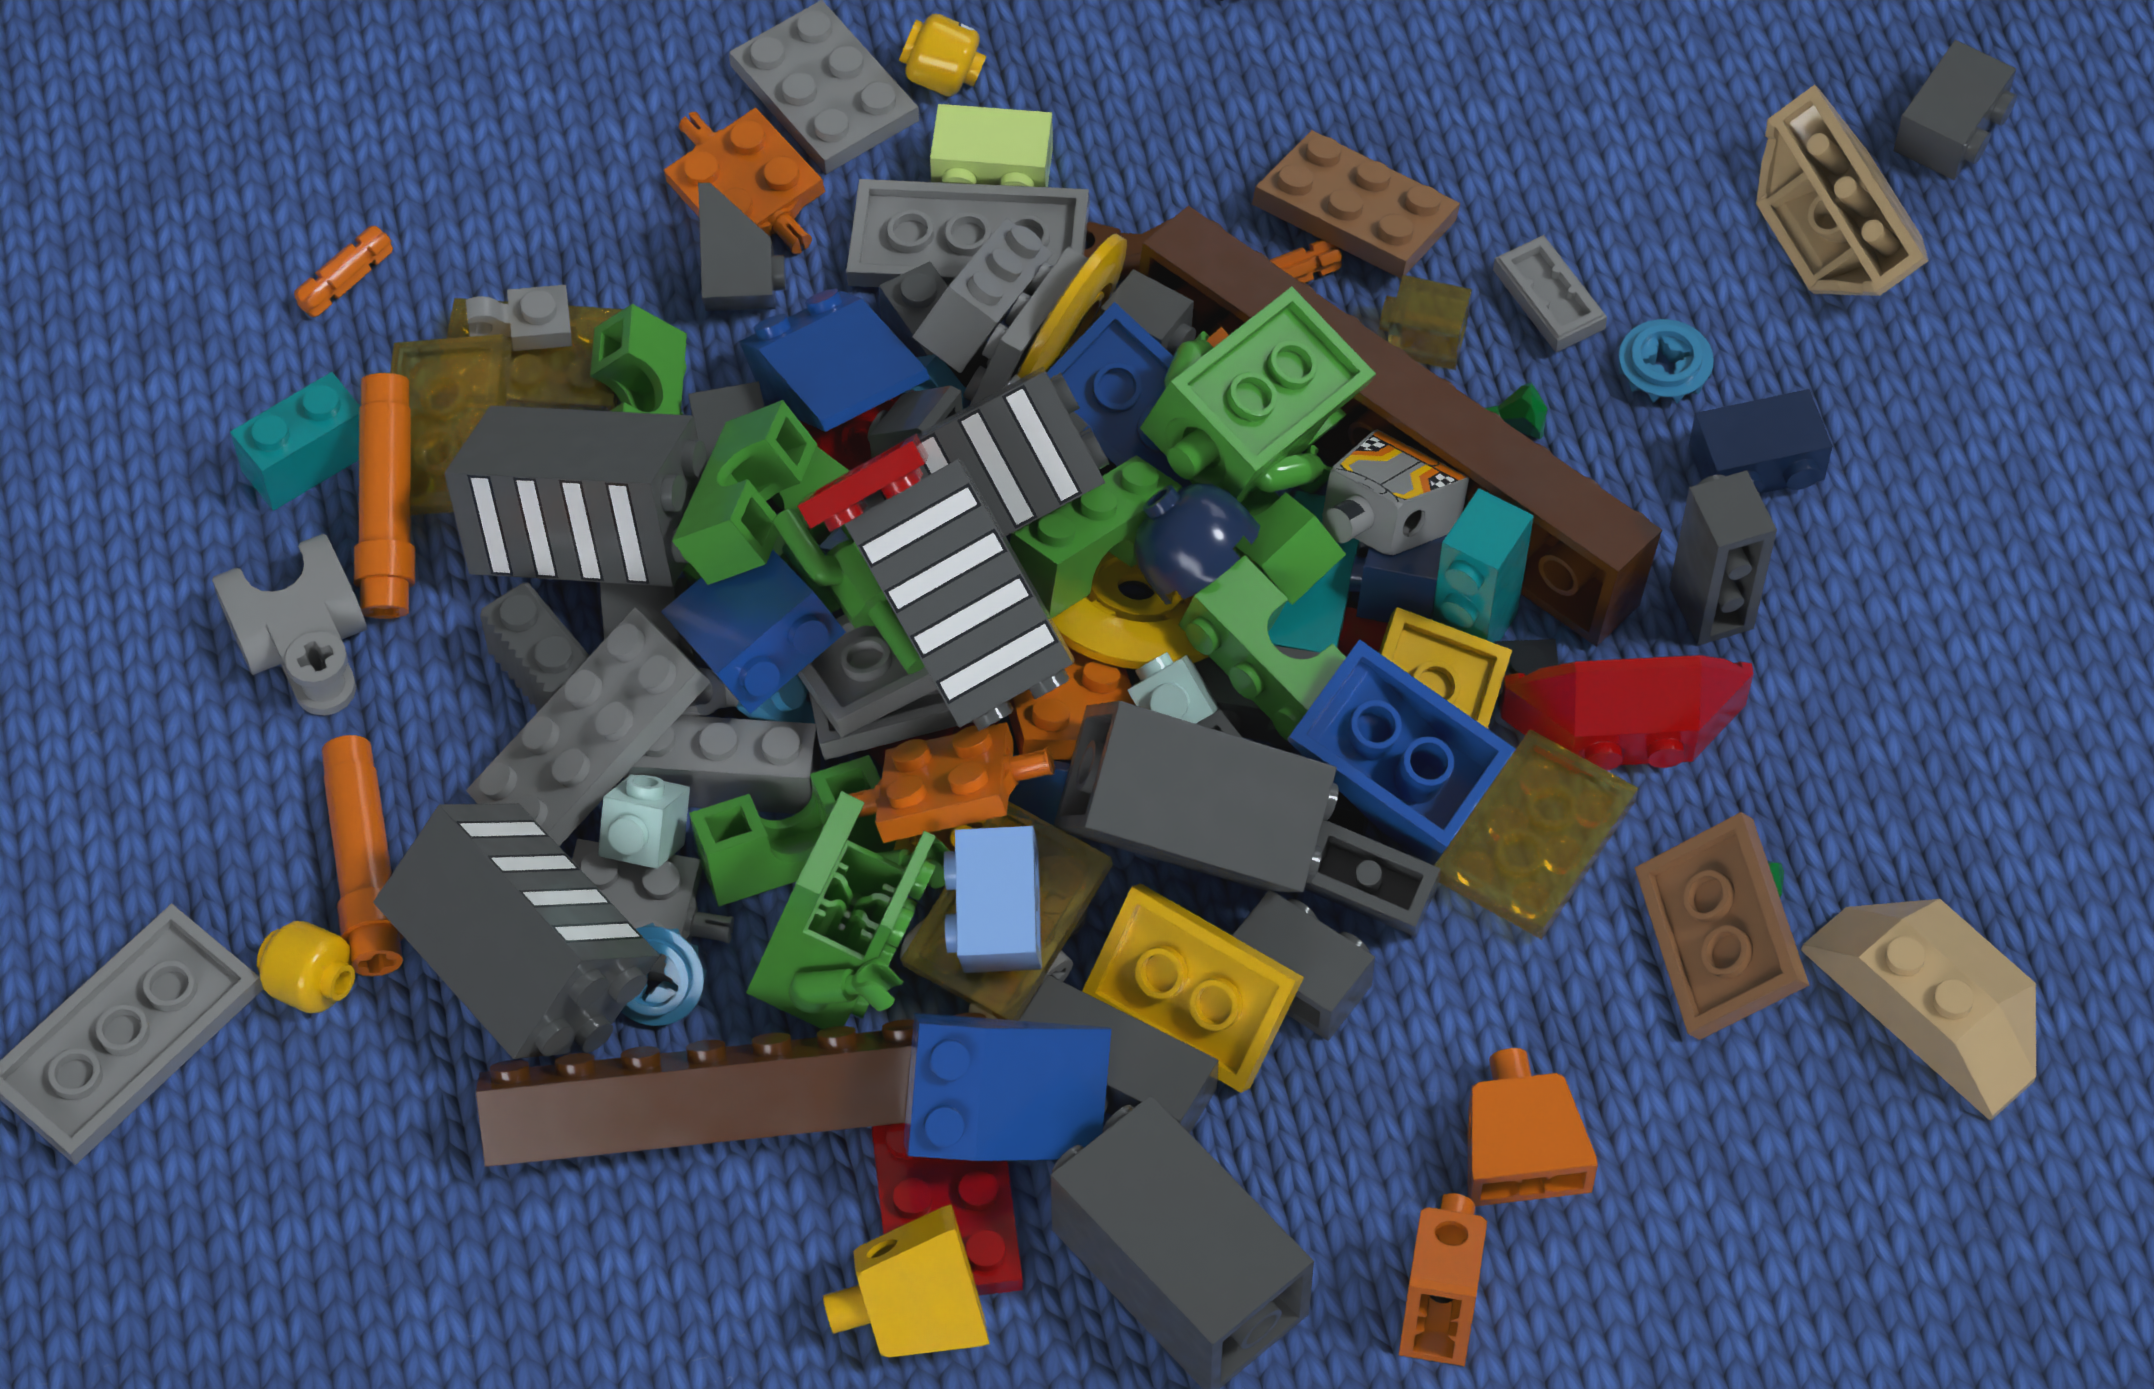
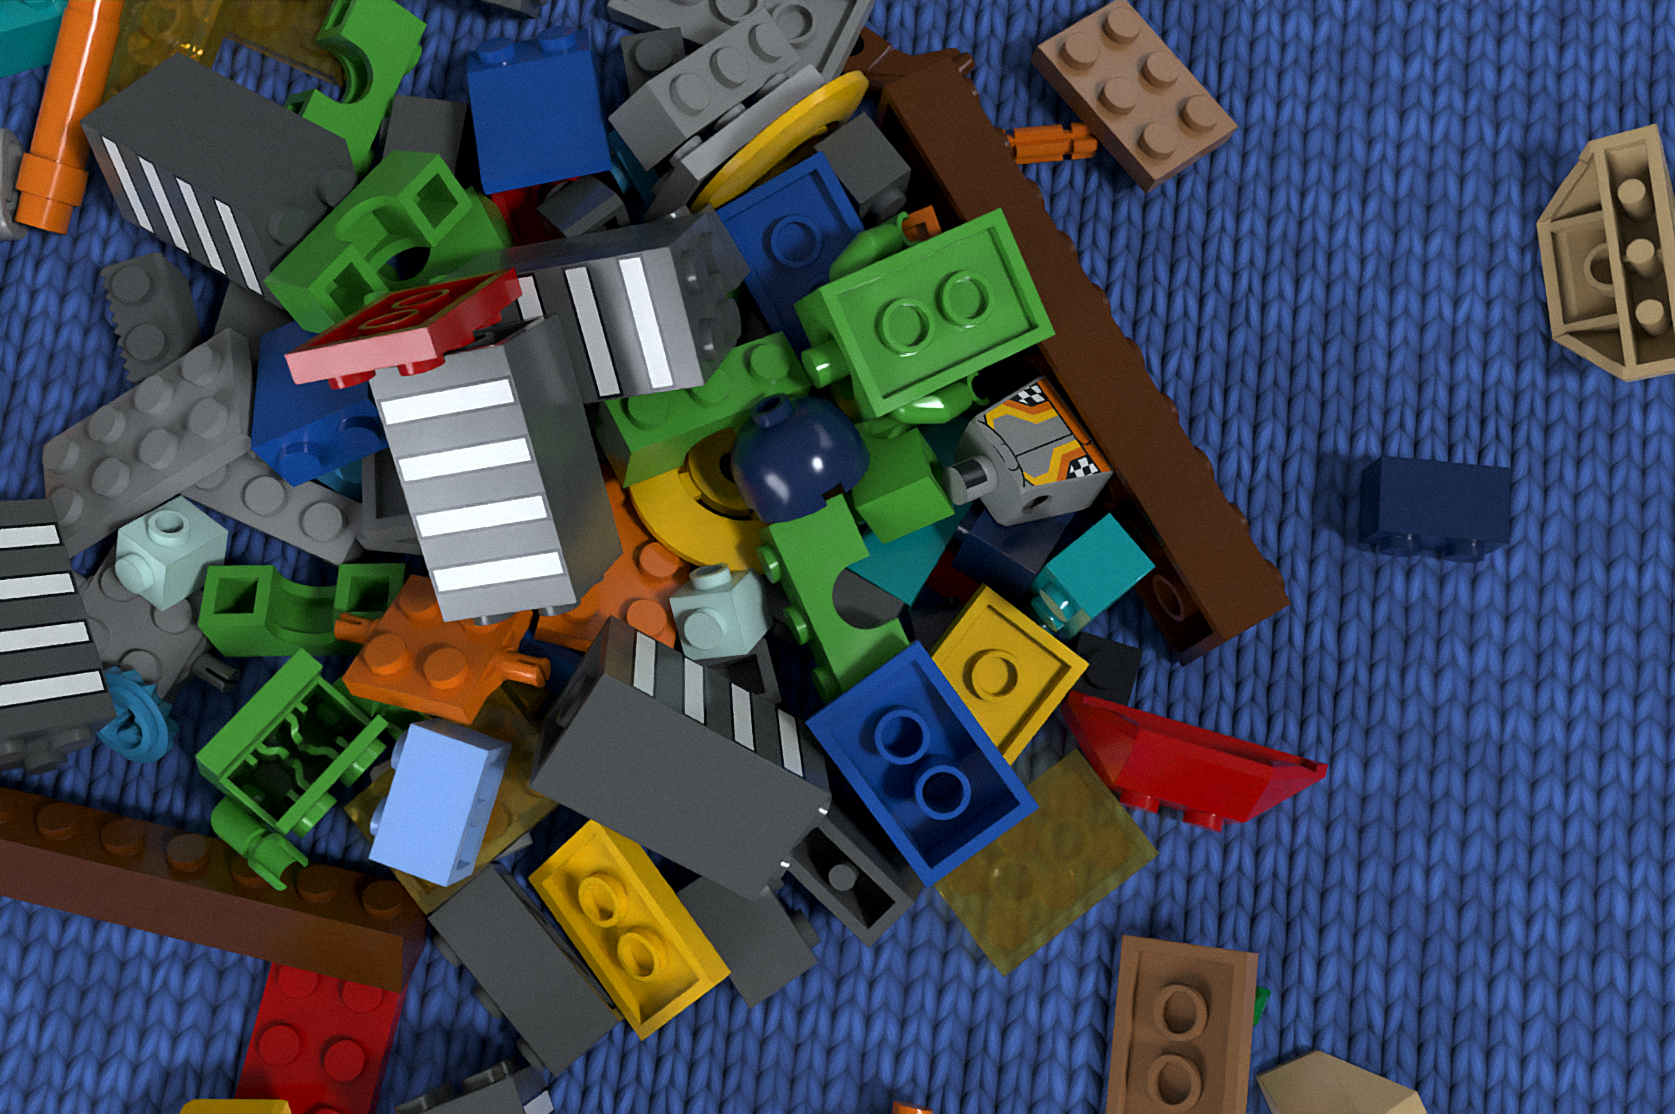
camera: 20 degrees right, 20 degrees up
blue slope [903,1013,1112,1161] -> none
clear yellow brick [1379,275,1472,370] -> none
green rock [1485,382,1548,439] -> none
light grey plate [1493,235,1607,353] -> none
dark azure gear [1619,319,1714,404] -> none
dark grey brick [1669,470,1777,646] -> none

